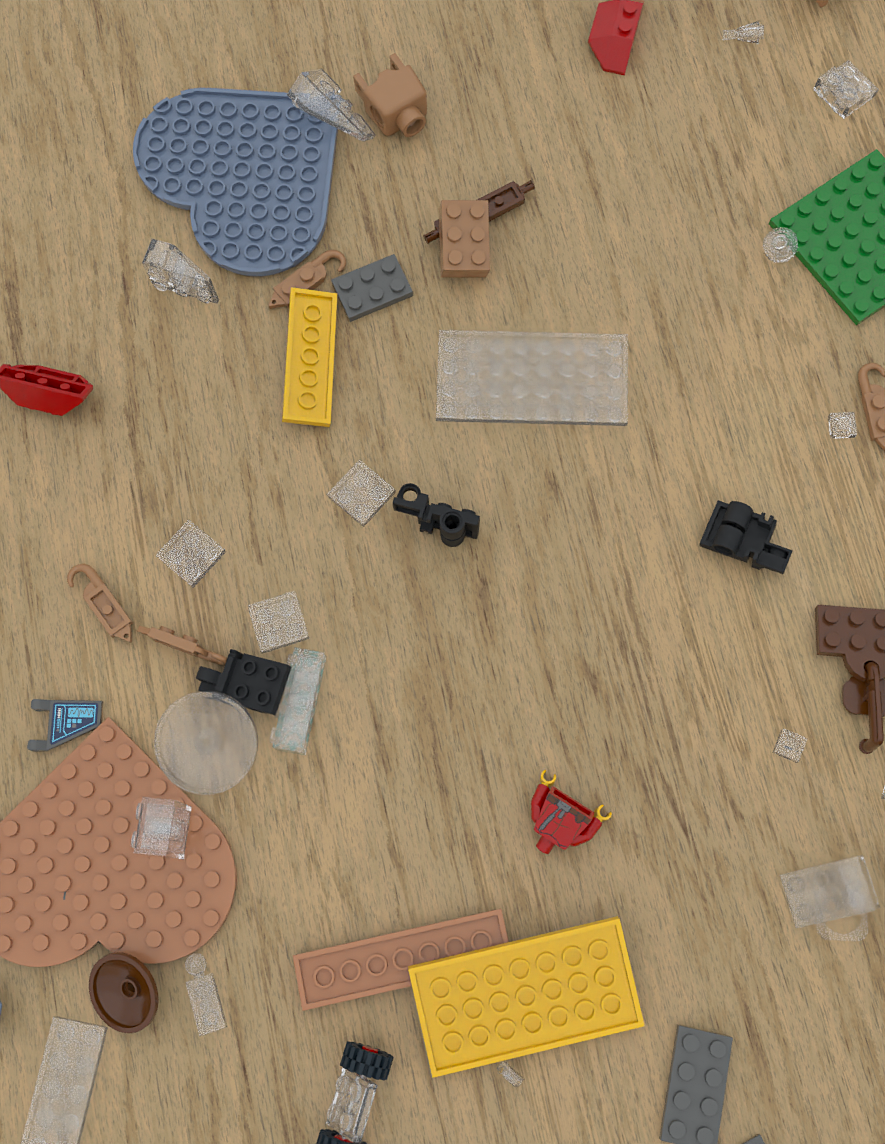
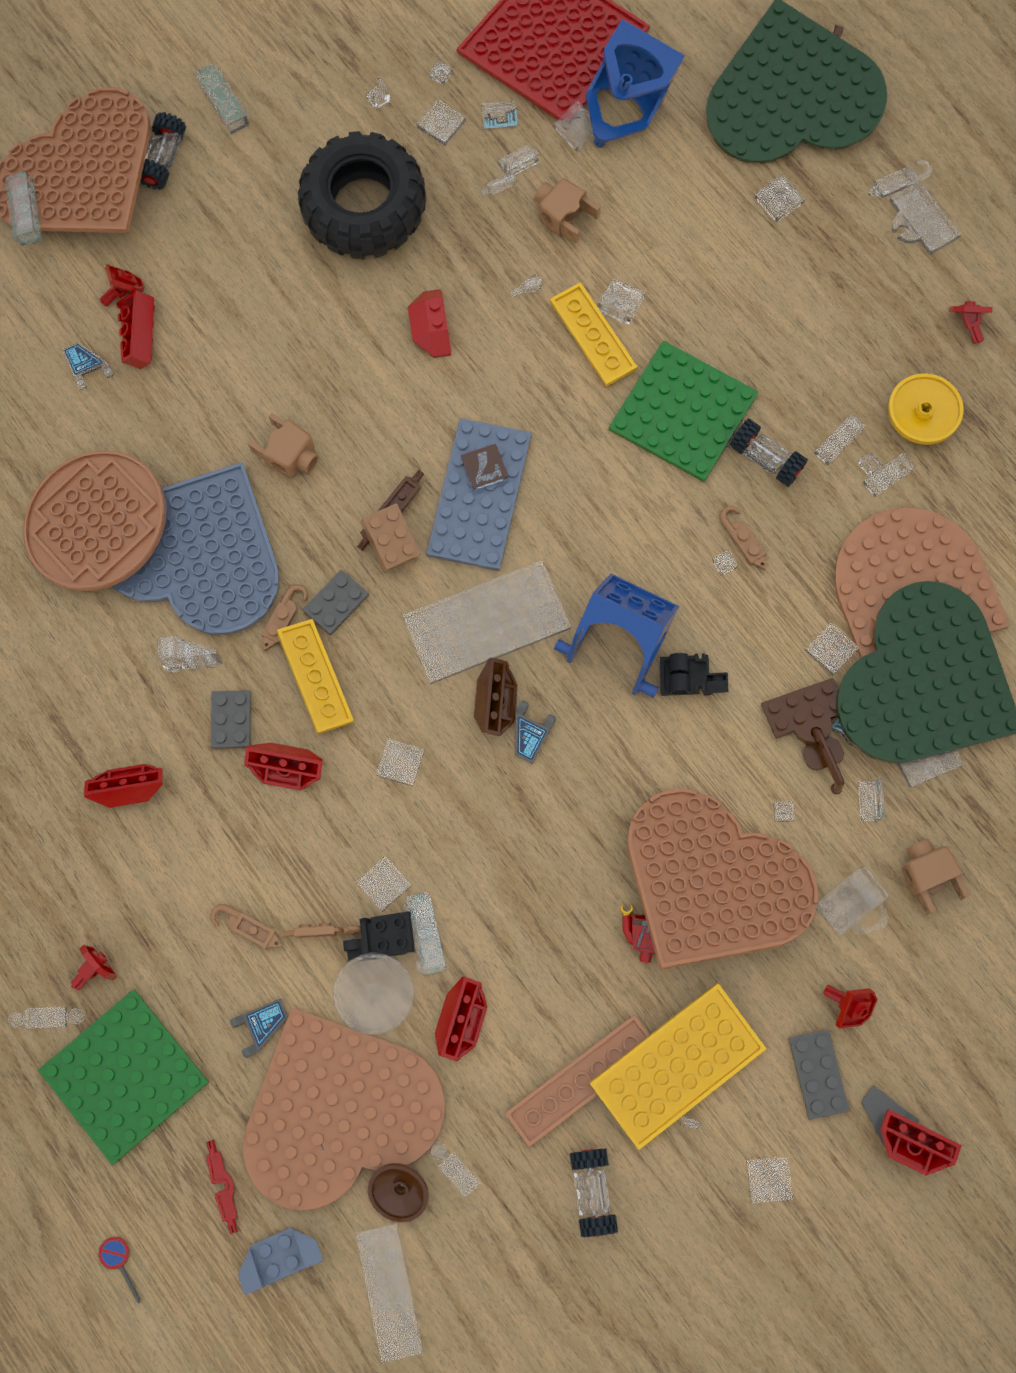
camera: 25 degrees left, 0 degrees up
clear brick [131,797,191,860] -> none
clear plate [155,519,226,588] -> none
clear wedge [286,69,376,142] -> none
black plate [393,483,480,547] -> none
clear plate [763,227,798,263] -> none
none -> nougat plate [23,450,166,591]
none -> dark grey plate [211,690,251,749]
none -> red wedge [244,742,323,791]
none -> sand blue plate [426,418,532,571]
none -> red wedge [435,976,487,1061]
none -> reddish brown tile [461,444,508,490]
none -> reddish brown wedge [474,657,518,737]
none -> flag [515,700,556,764]
none -> yellow plate [550,282,638,387]
none -> blue piece [554,573,679,698]
none -> nougat plate [627,789,818,970]
none -> red piece [823,985,878,1028]

